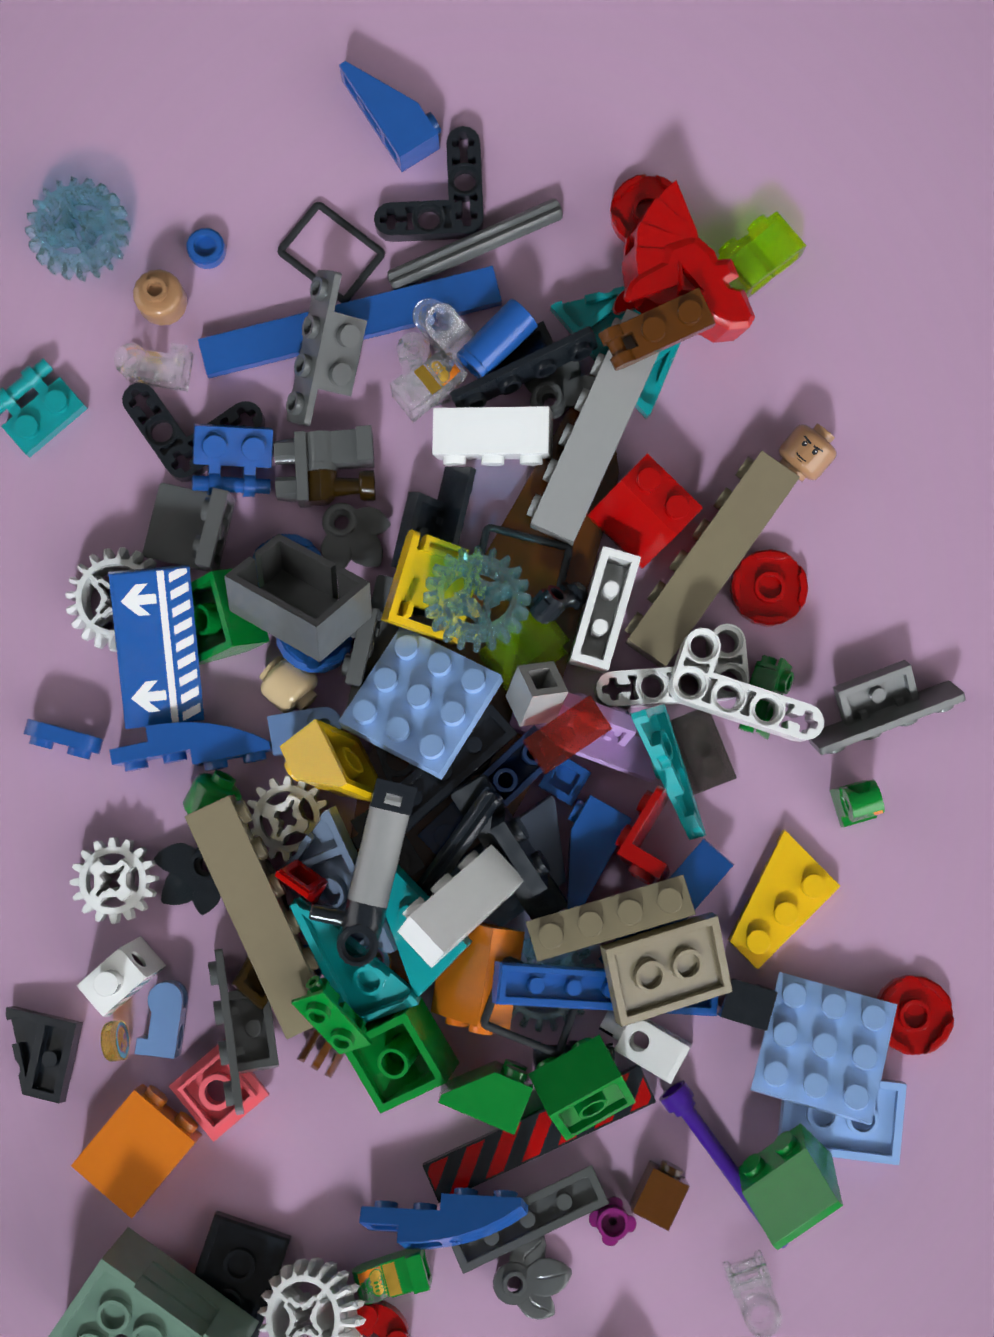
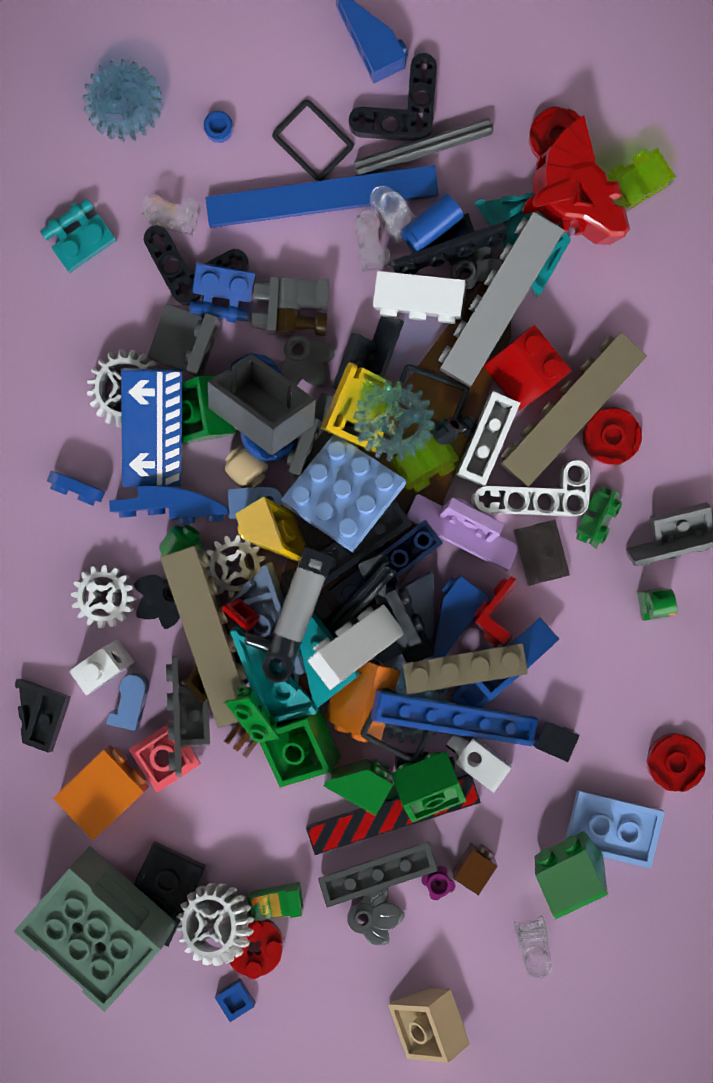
camera: 10 degrees right, 5 degrees up
clear yellow tile [101,1020,130,1062] -> none
medium nougat head [133,269,187,326] -> none
dark grey bracket [286,270,367,426] -> none
blue slope [359,1188,528,1249] -> none
clear leg [390,348,468,423] -> none
light grey brick [506,661,568,727] -> none
clear red plate [522,695,613,774] -> none
blue tile [538,754,592,806] -> none
reddish brown plate [598,288,716,371] -> none
dark tan plate [600,912,733,1027] -> none
teal wing [631,704,706,841] -> none
dark purple piece [659,1080,788,1248] -> none
white beam [668,628,824,742] -> none
yellow wing [728,830,841,970] -> none
light blue plate [750,972,897,1125] -> none
medium nougat head [779,423,837,482] -> none

